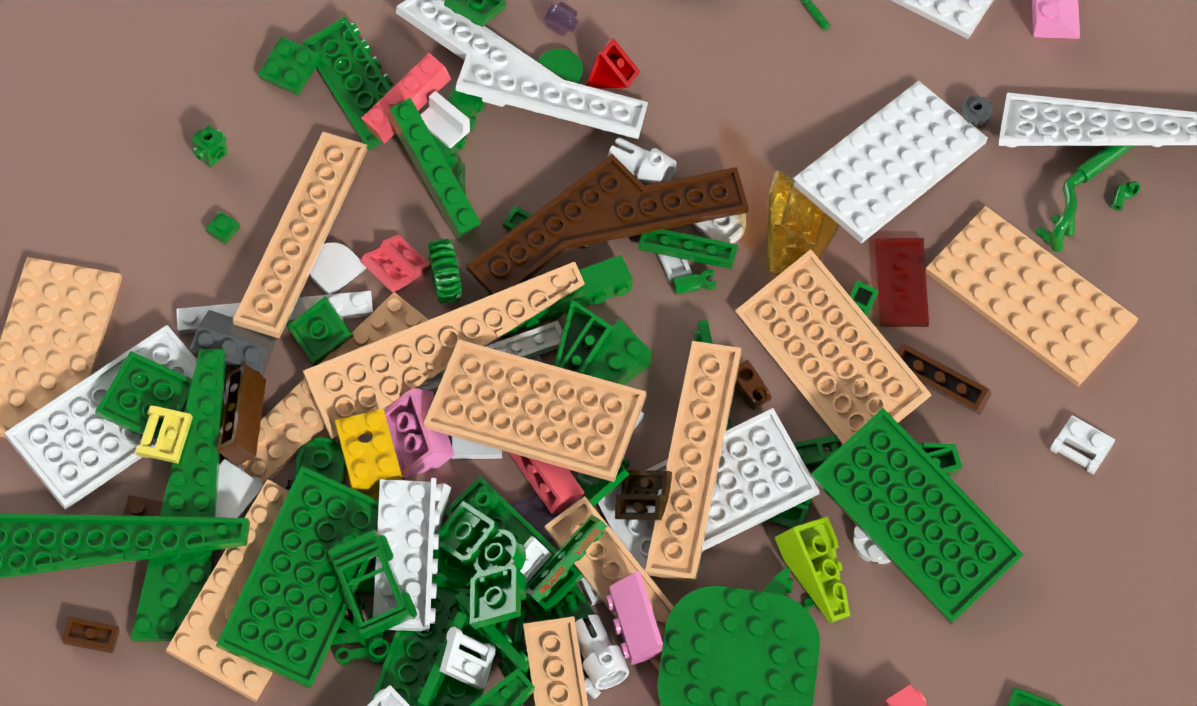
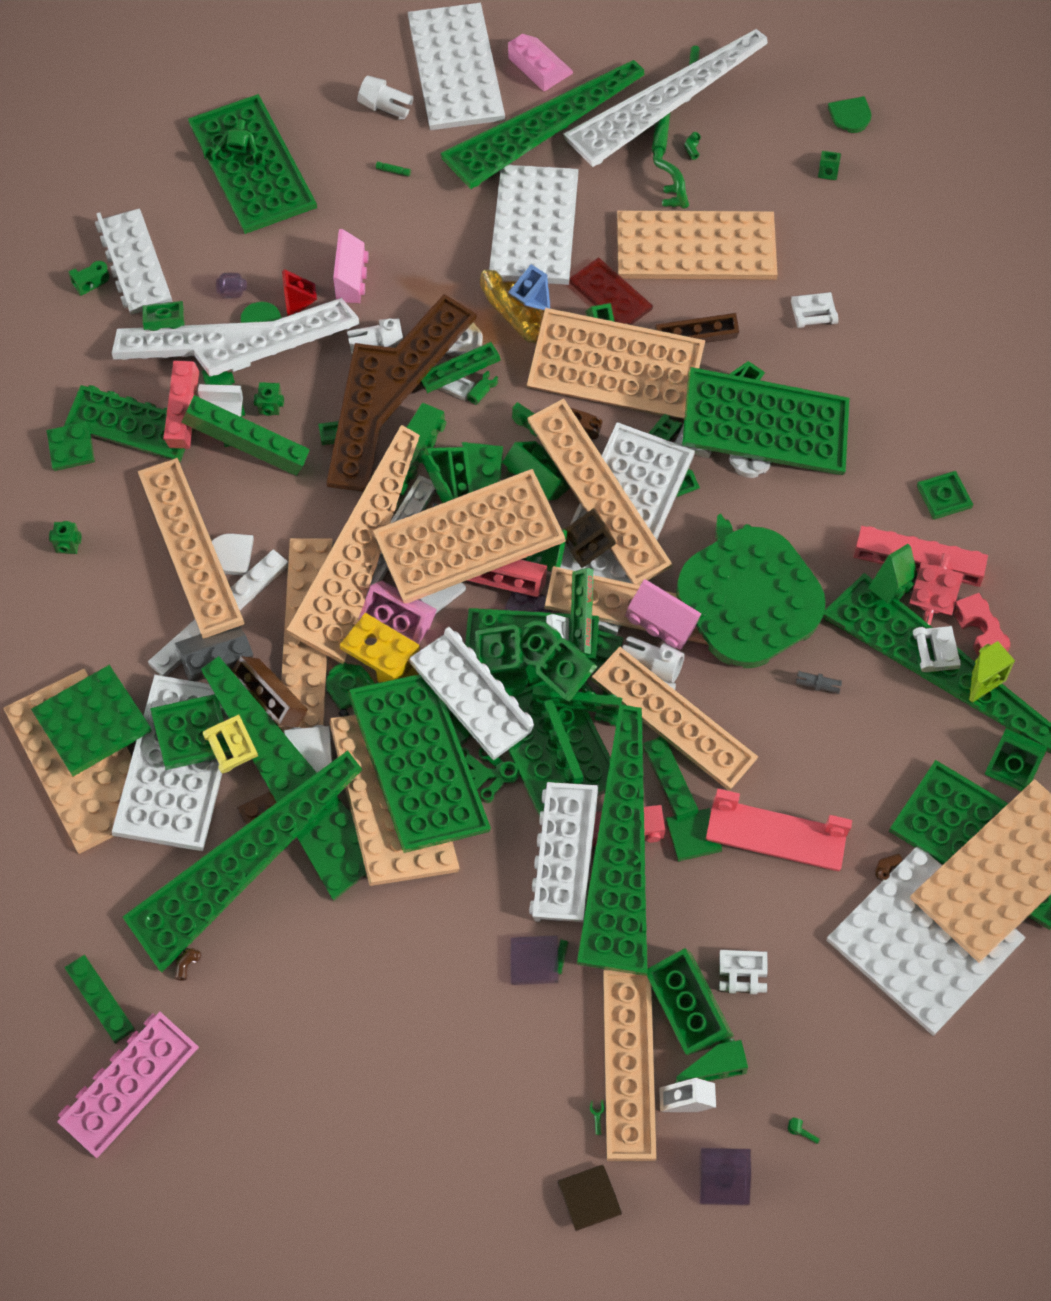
camera: 40 degrees left, 0 degrees up
reddish brown plate [62,617,120,653] -> none
green plate [206,211,240,245] -> none
green plate [287,296,354,365] -> none
green piece [328,530,417,639] -> none
coral slope [360,234,430,293] -> none
green gear [427,238,462,304] -> none
white plate [439,627,496,690] -> none
lime wedge [774,516,850,623] -> none
dark grey piece [960,95,993,127] -> none
none -> green plate [31,664,152,777]
none -> green brick [254,382,284,416]
none -> bright pink slope [333,229,369,303]
none -> green wing [441,60,645,189]
none -> green slope [502,441,570,501]
none -> medium blue slope [508,264,550,310]

